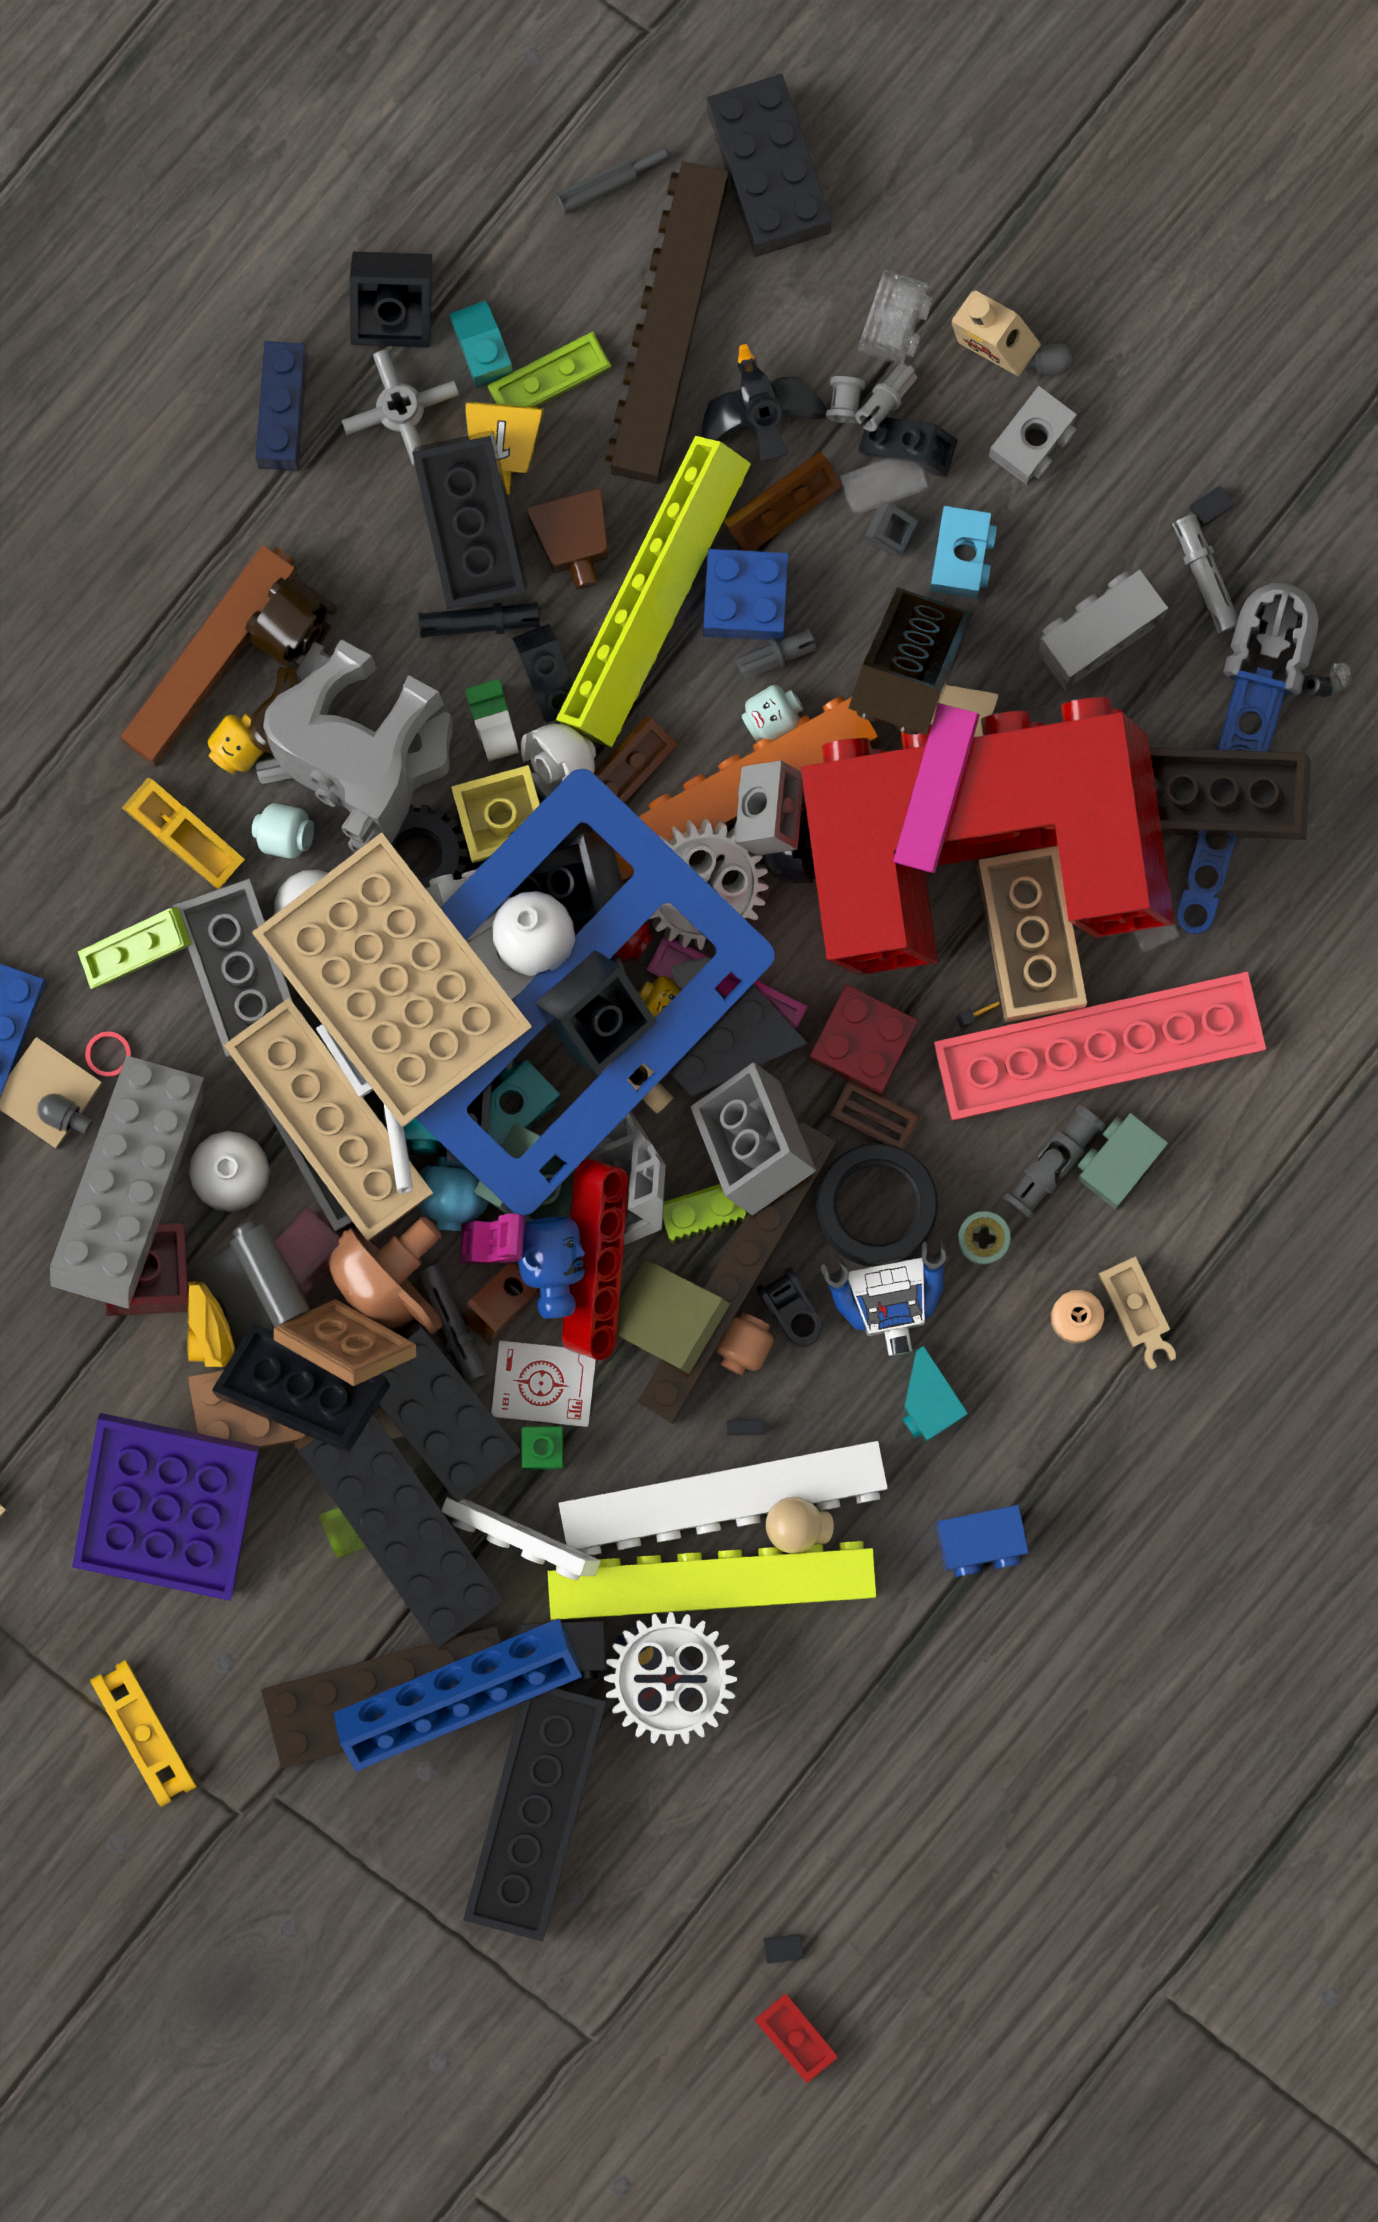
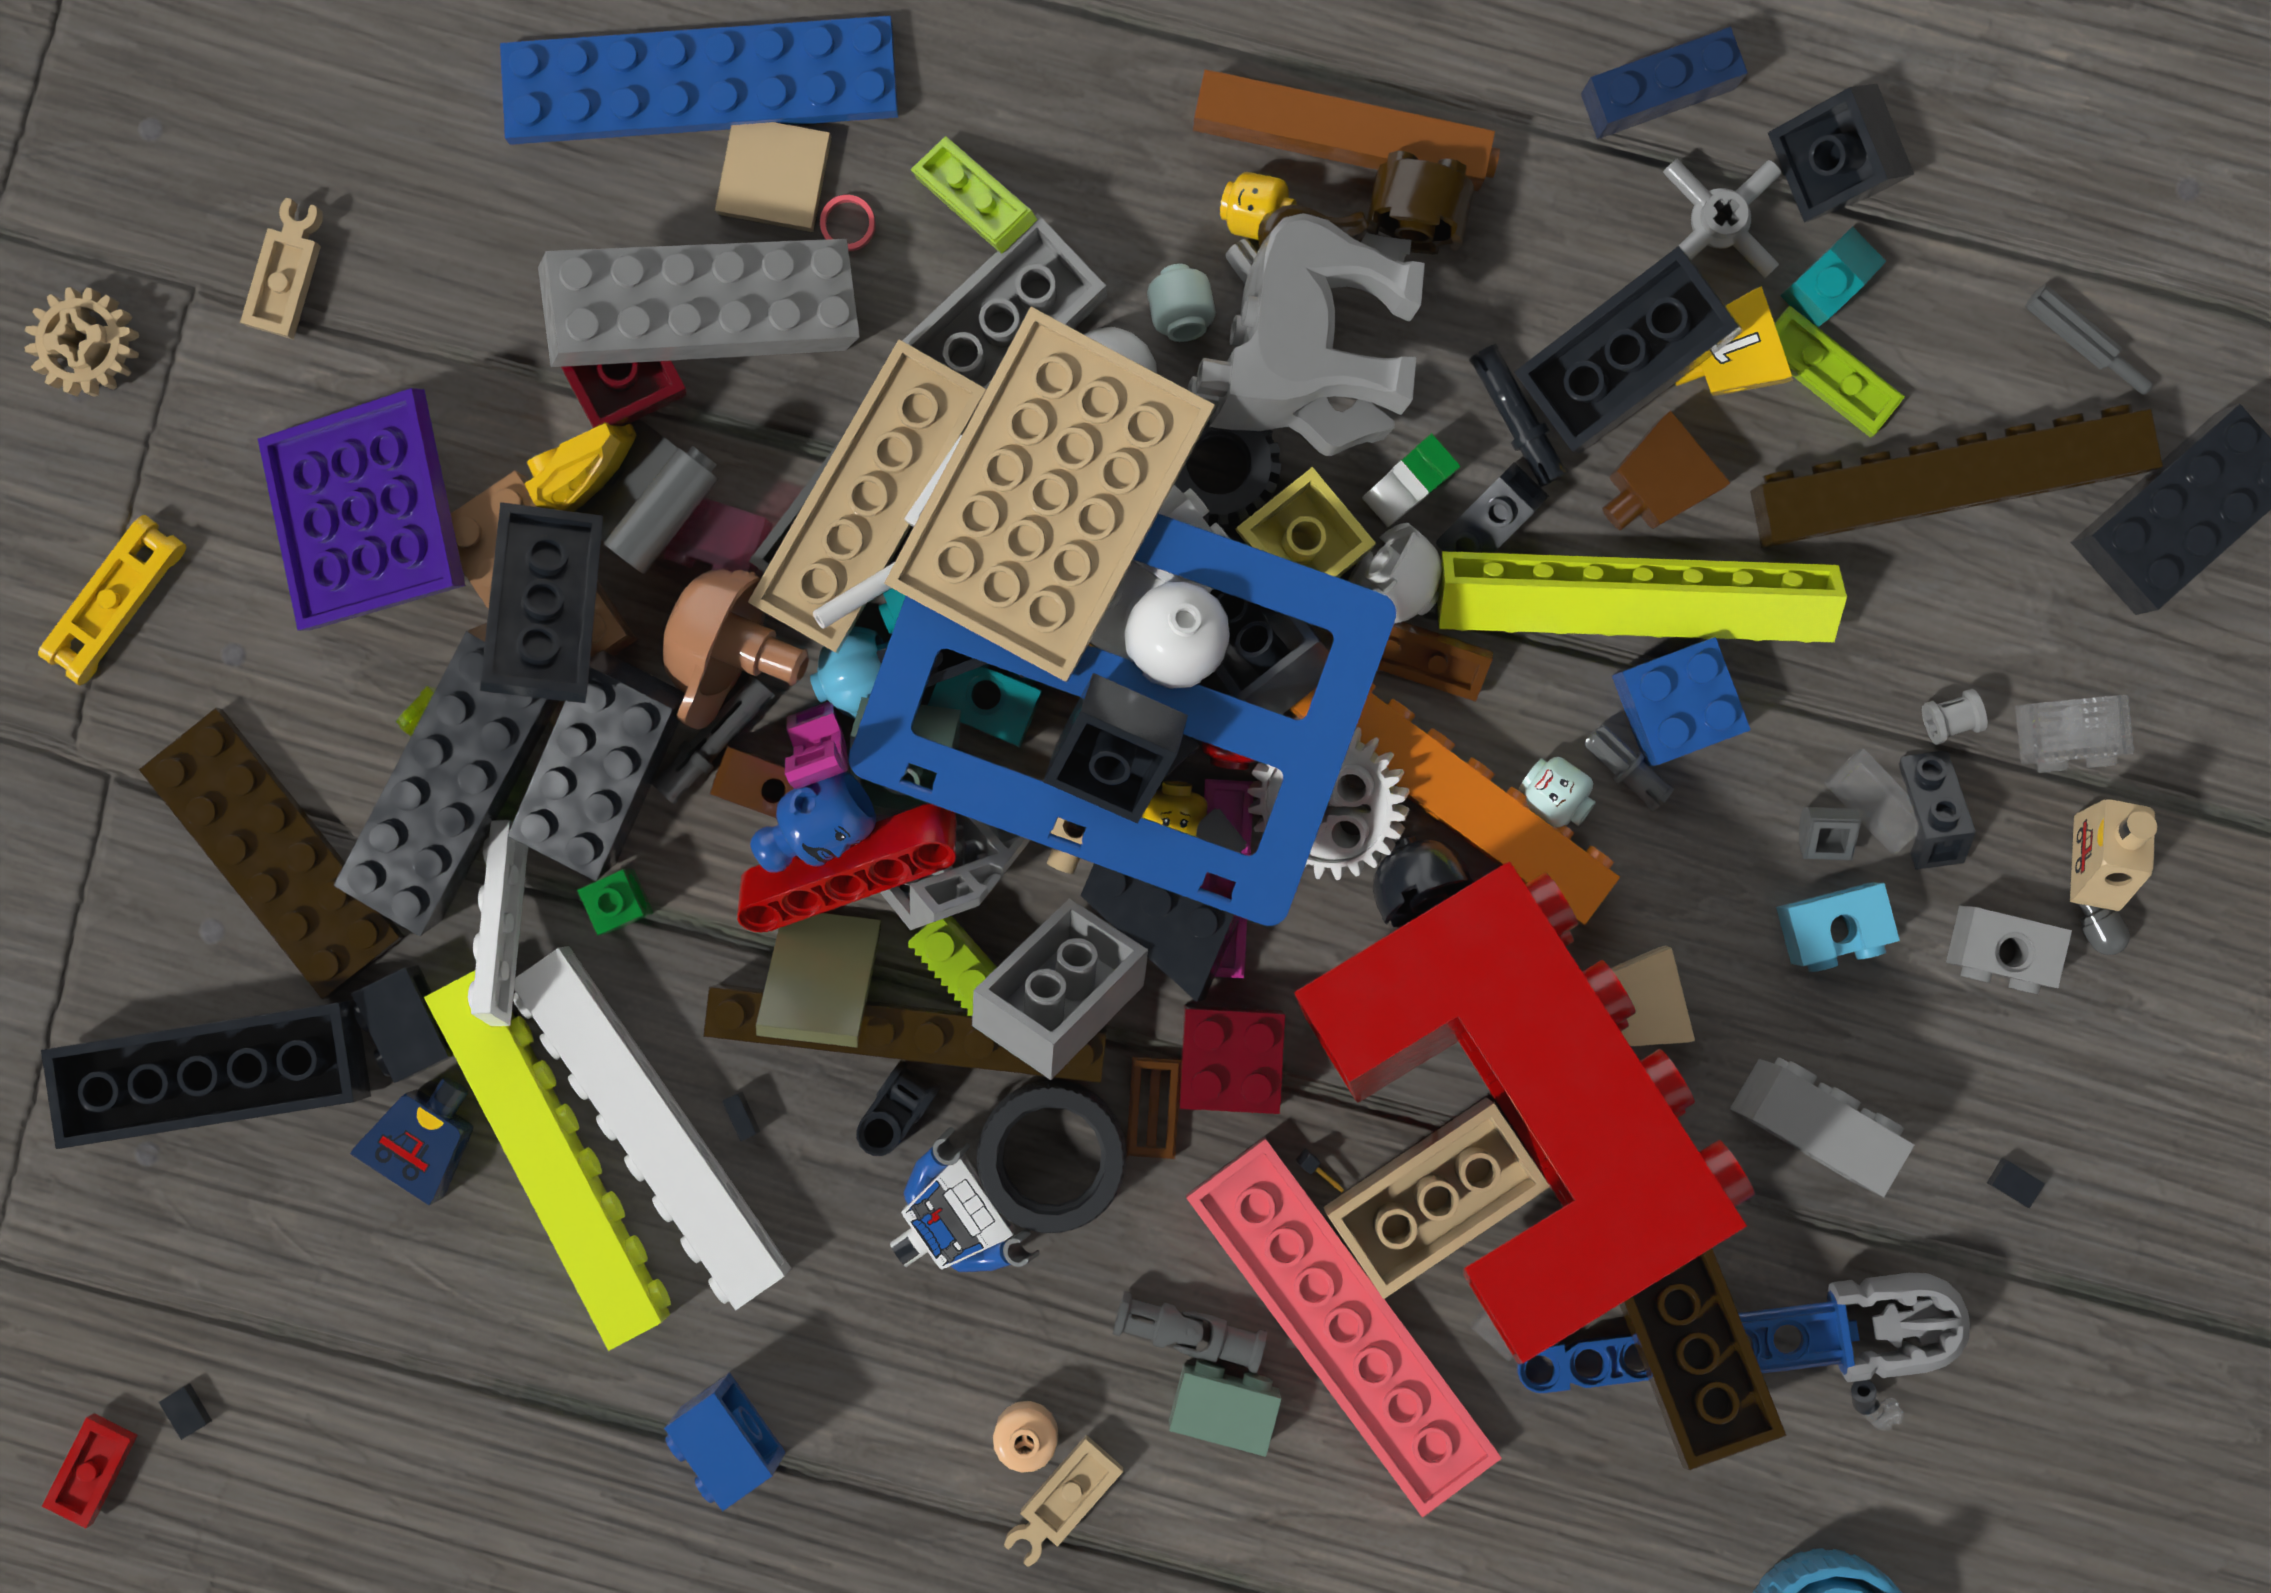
camera: 65 degrees right, 5 degrees up
dark grey cylinder [37,1093,93,1134] -> none
yellow slope [122,778,245,889] -> none
white cylinder [189,1131,270,1212] -> none
medium nougat tile [273,1299,416,1386] -> none
blue brick [333,1618,582,1771] -> none
white sticker [491,1341,596,1427] -> none
white gear [604,1612,737,1746] -> none
black animal [701,344,827,462] -> none
nougat head [715,1312,774,1375] -> none
reddish brown plate [723,451,842,551] -> none
light grey brick [734,760,803,855] -> none
tan piece [766,1497,834,1553] -> none
dark brown brick [848,587,973,735] -> none
light grey axle [855,363,917,431] -> none
dark pink tile [893,703,980,874] -> none
teal slope [902,1346,968,1442] -> none
piece [958,1211,1011,1265] -> none
light grey pin [1172,514,1238,634] -> none

